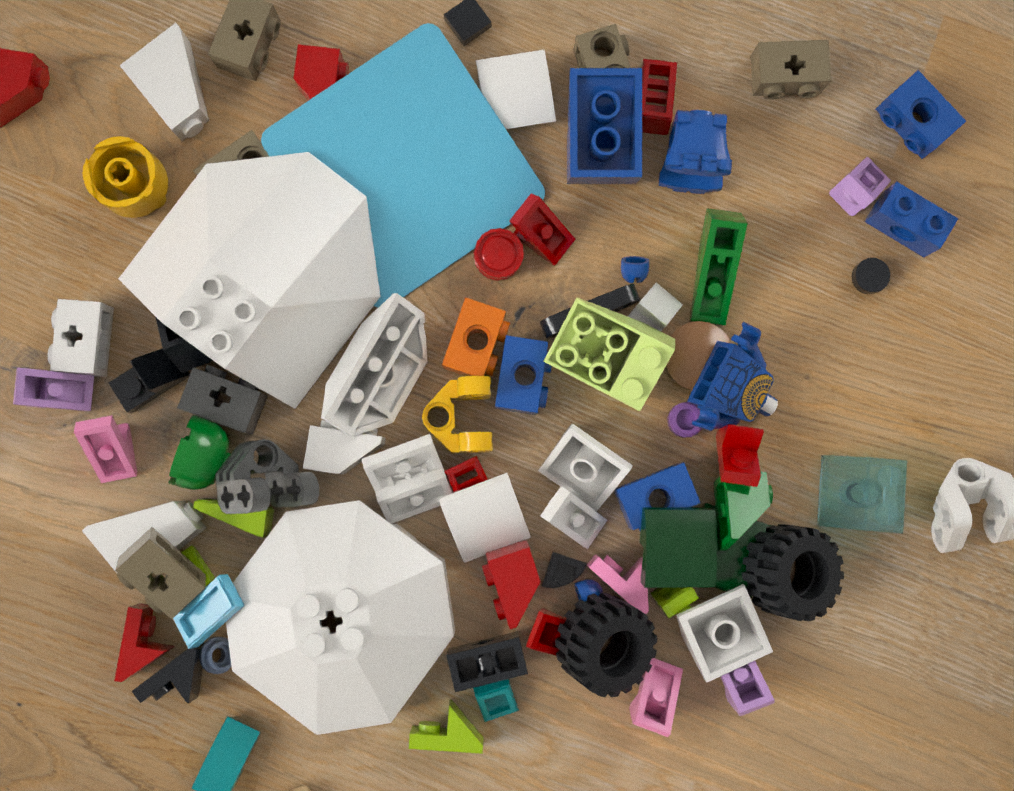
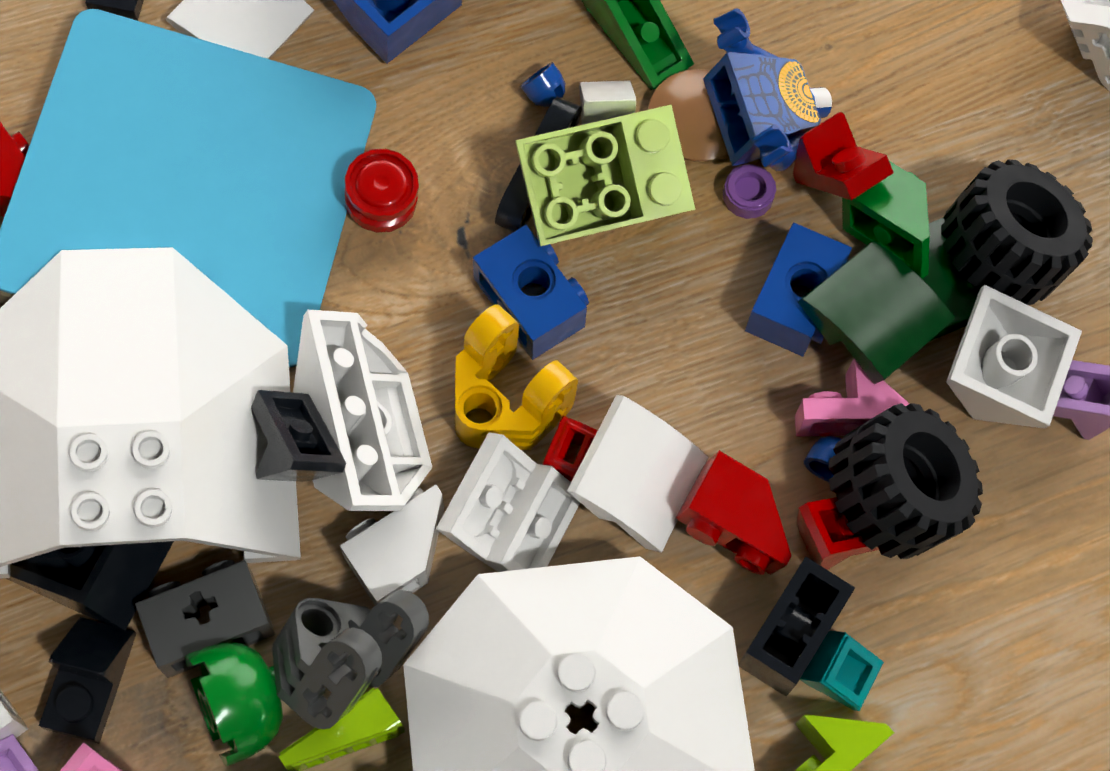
camera: 40 degrees left, 15 degrees down
orange brick [442,297,510,376] -> none
red slope [509,193,576,266] -> none
white slope [538,424,633,511] -> none
white slope [540,486,607,549] -> none
black tile [541,551,587,588] -> none
bright pink slope [629,658,683,737] -> none
lime tile [650,587,699,618] -> none
clear light blue slope [817,455,907,534] -> none
none -> black slope [251,390,347,482]

